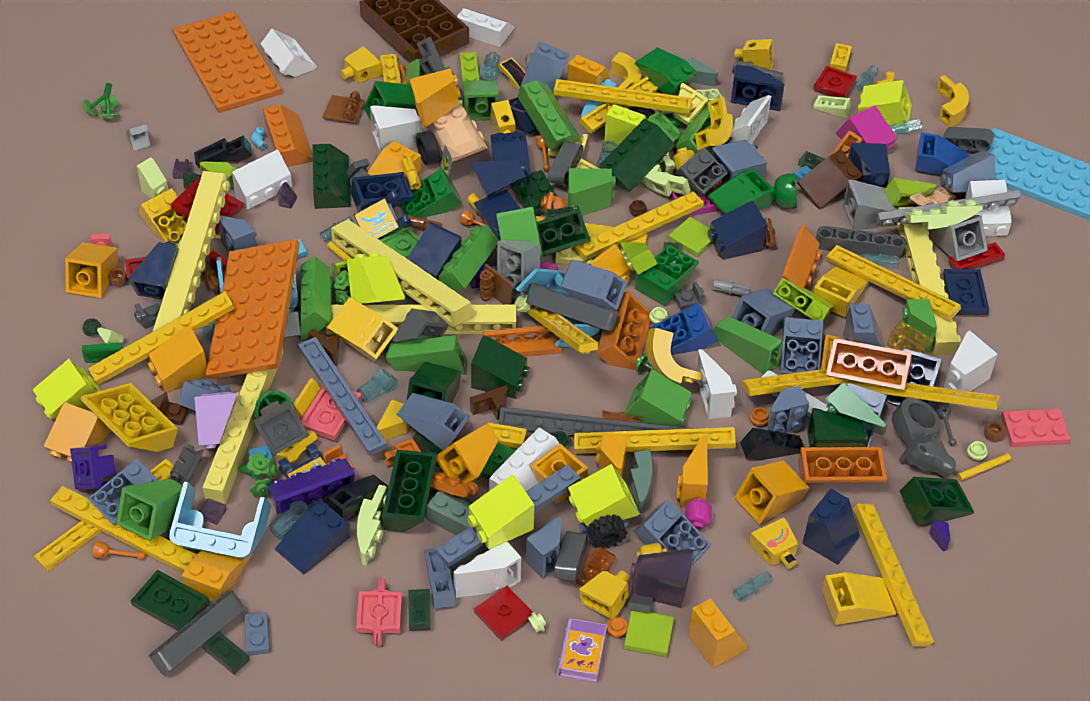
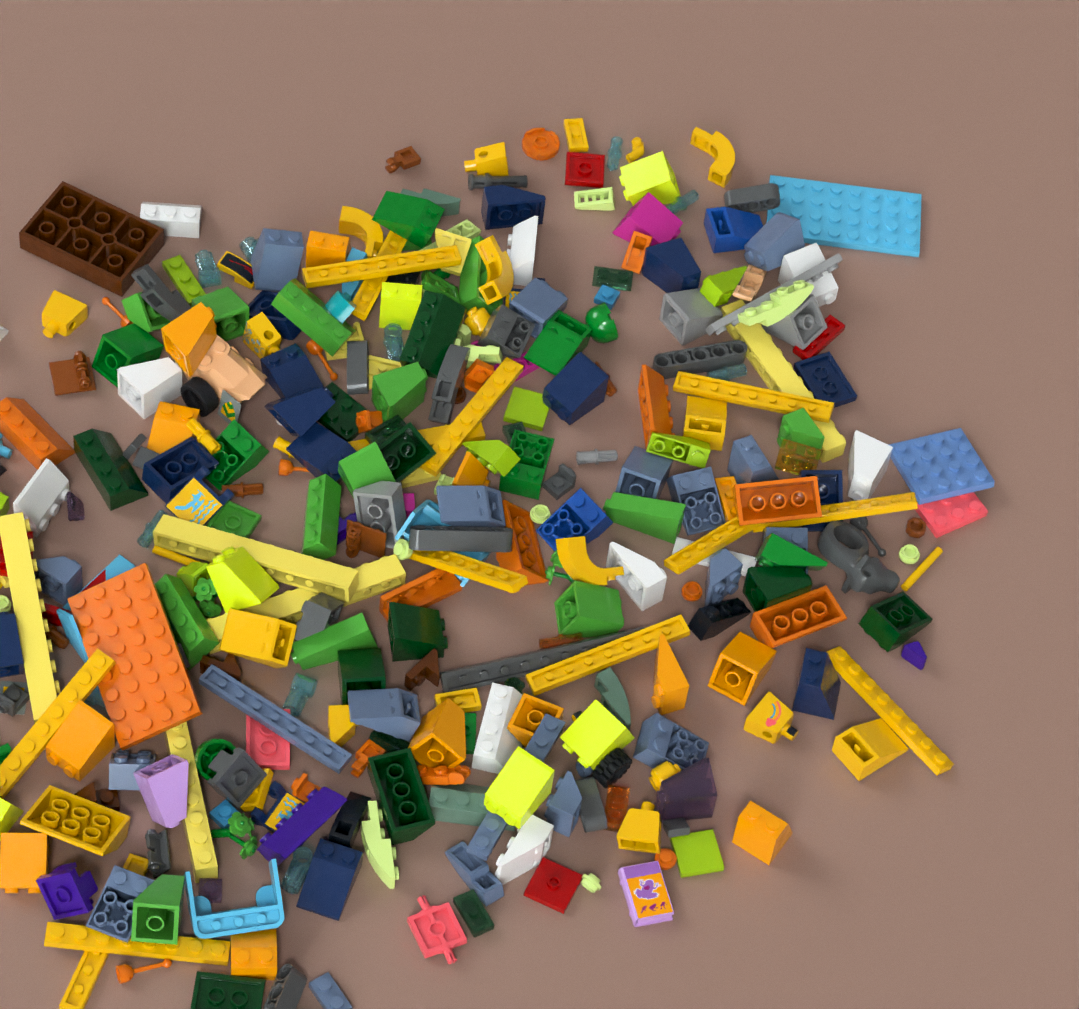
camera: 30 degrees left, 5 degrees up
yellow slope [294,378,321,419] -> none
yellow tile [380,54,401,83] -> none
dark blue slope [407,222,462,280] -> none
light orange slope [596,433,628,477] -> none
dark pink head [685,498,712,531] -> none
clear light blue axle [733,571,773,602] -> none
reddish brown slope [797,149,863,209] -> none
none -> teal brick [325,290,356,324]
none -> dark orange plate [385,146,421,173]
none -> dark grey slope [428,344,471,425]
none -> orange bracket [464,359,494,393]
none -> orange tile [521,127,560,161]
none -> medium blue plate [889,428,995,505]

